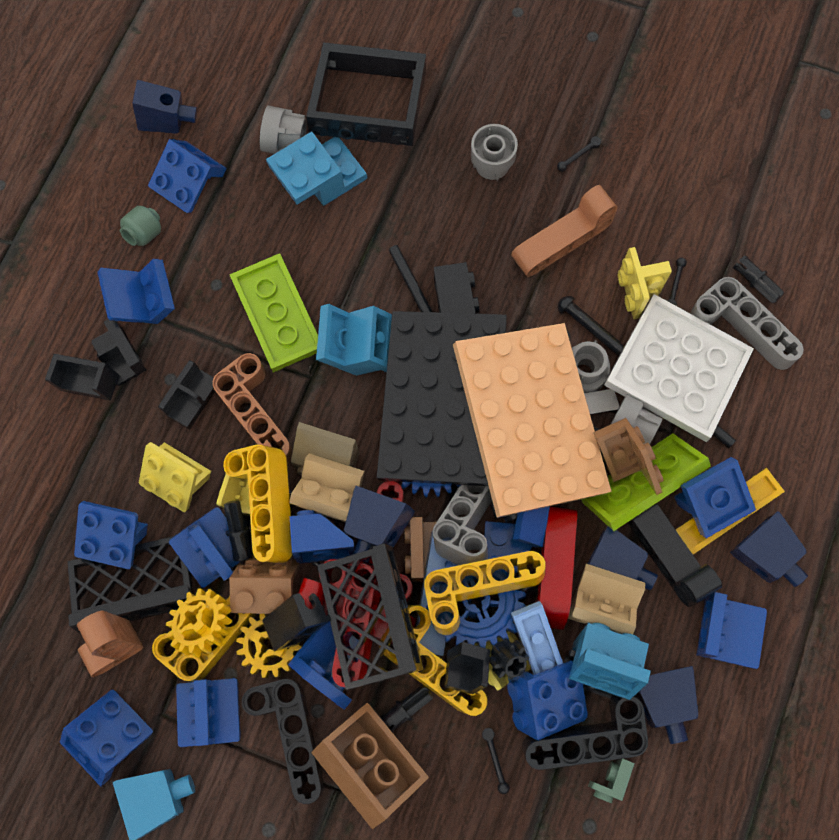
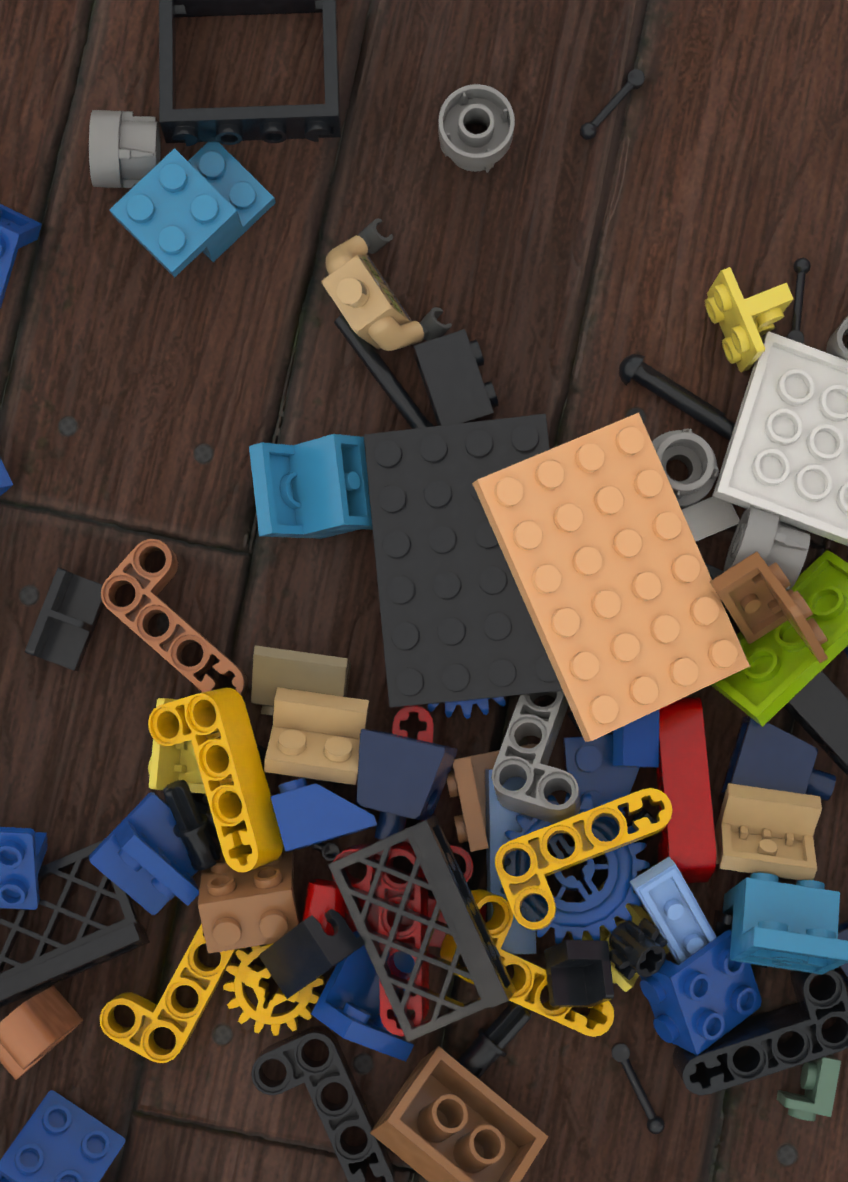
camera: 15 degrees left, 10 degrees up
light yellow bracket [139,442,211,512] -> none
yellow gear [166,588,232,658] -> none
blue bracket [176,678,241,747] -> none
lime plate [230,253,318,372] -> none
nougat beam [511,185,617,277] -> none
none -> tan torso [321,218,452,351]

